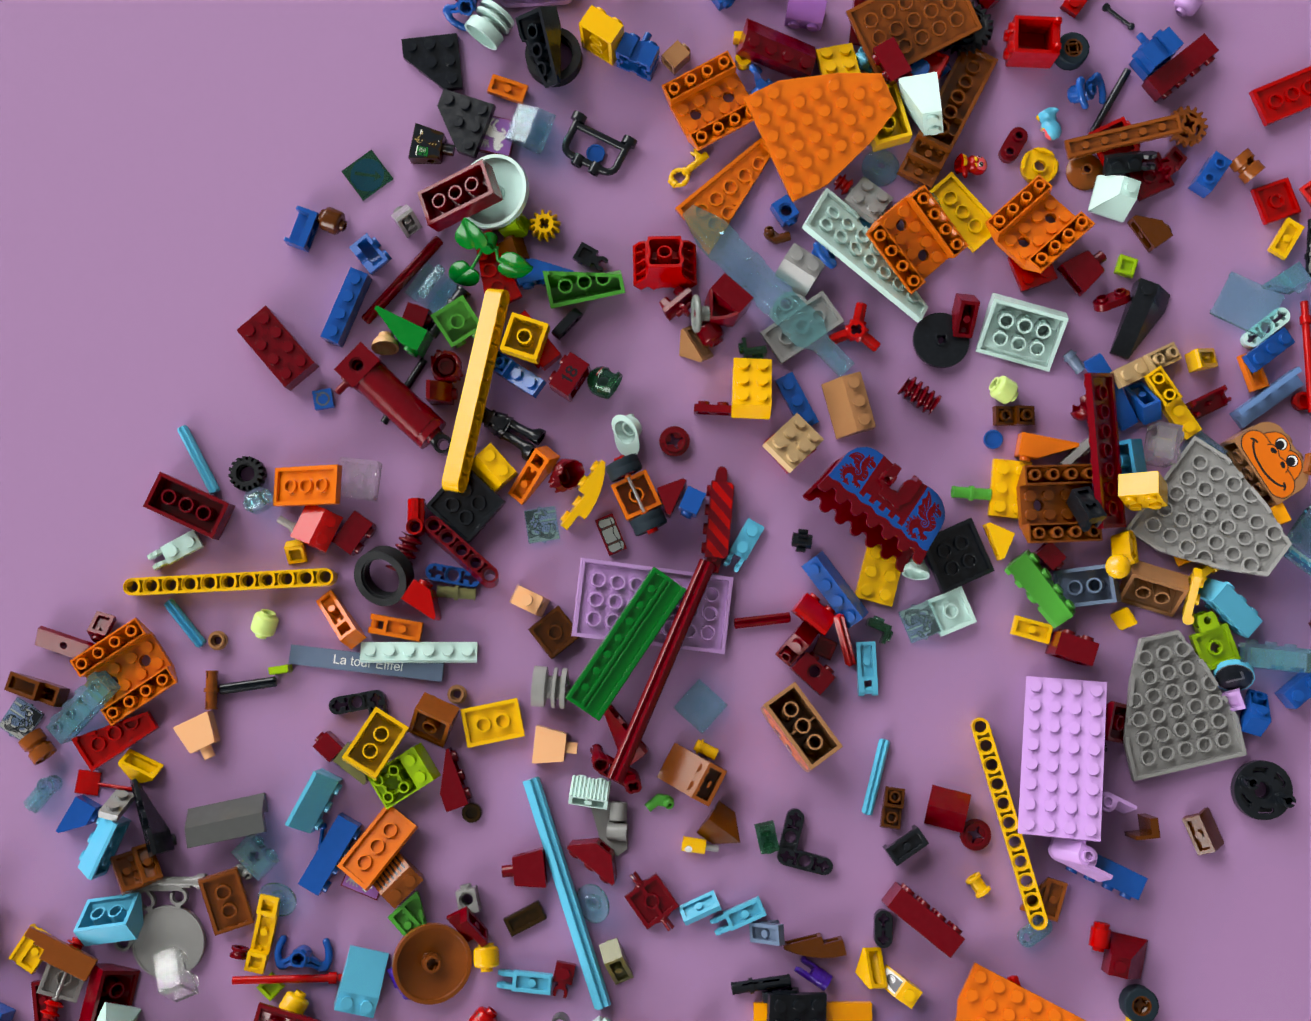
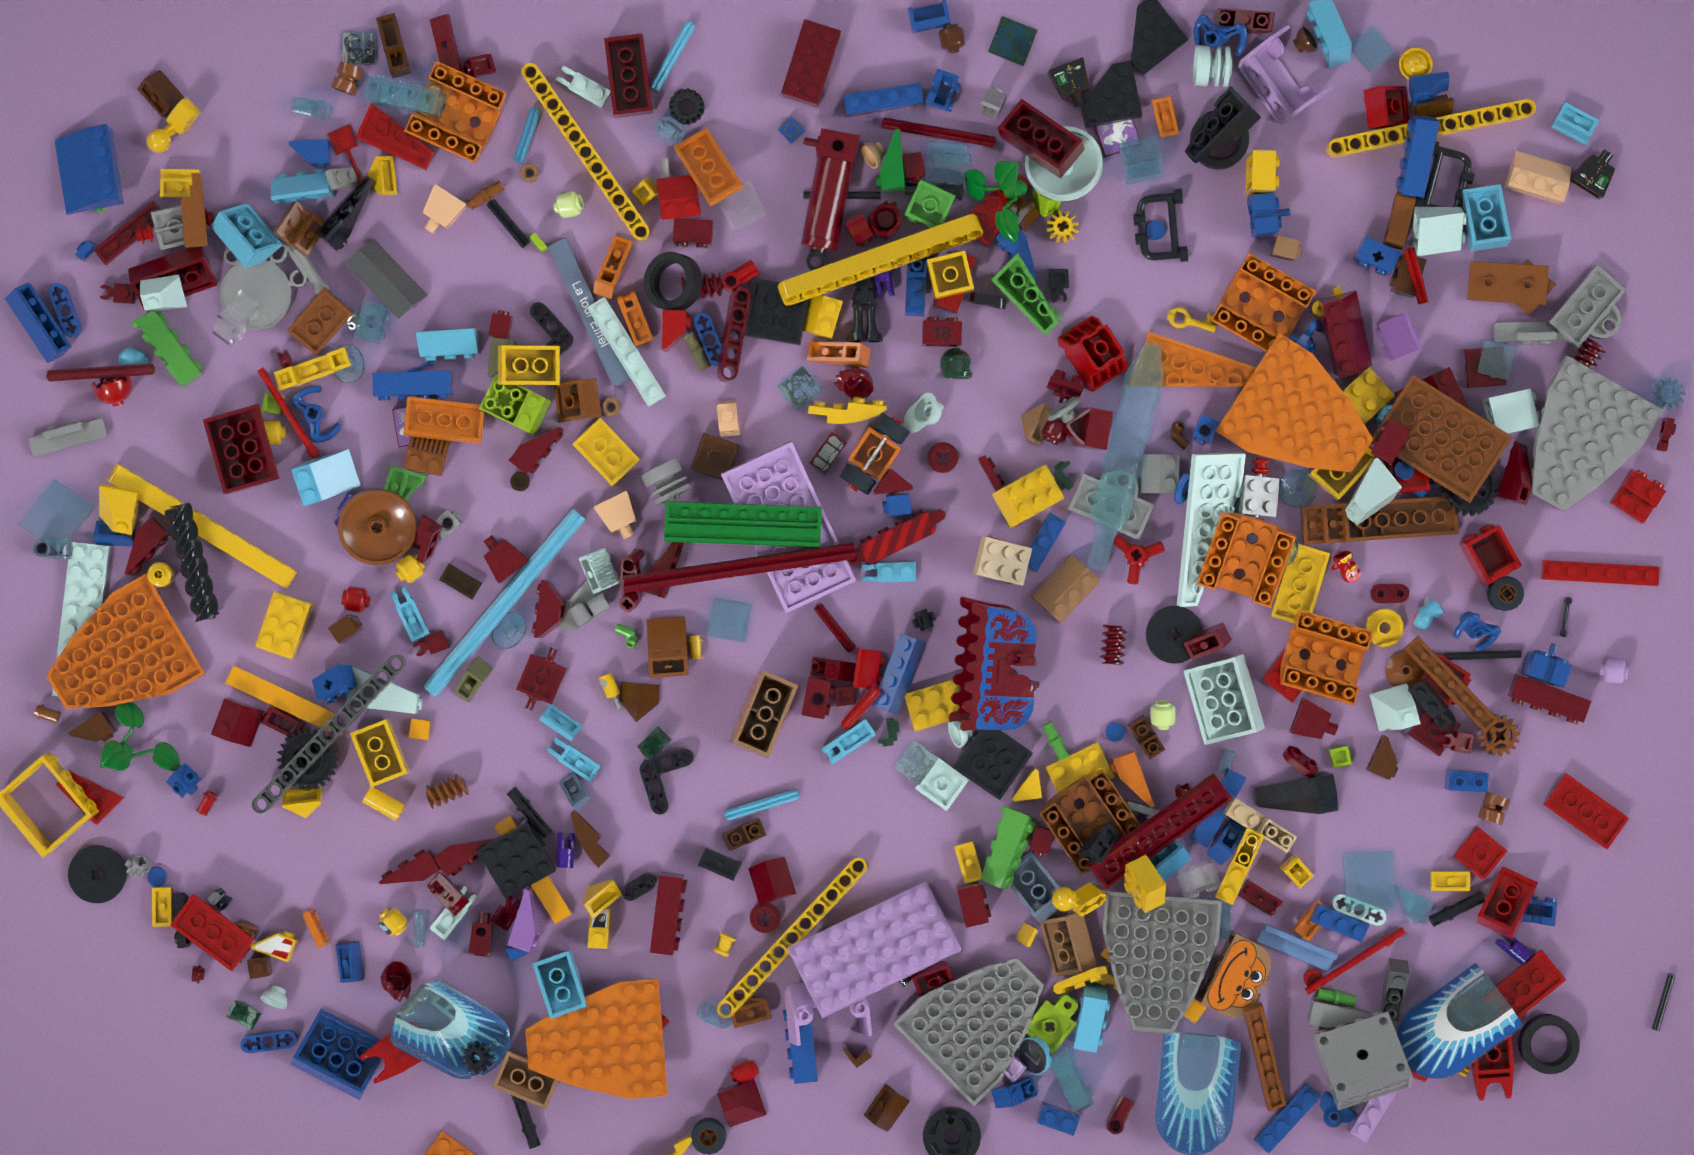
camera: 55 degrees right, 5 degrees up
none -> dark purple hinge [874,270,895,298]

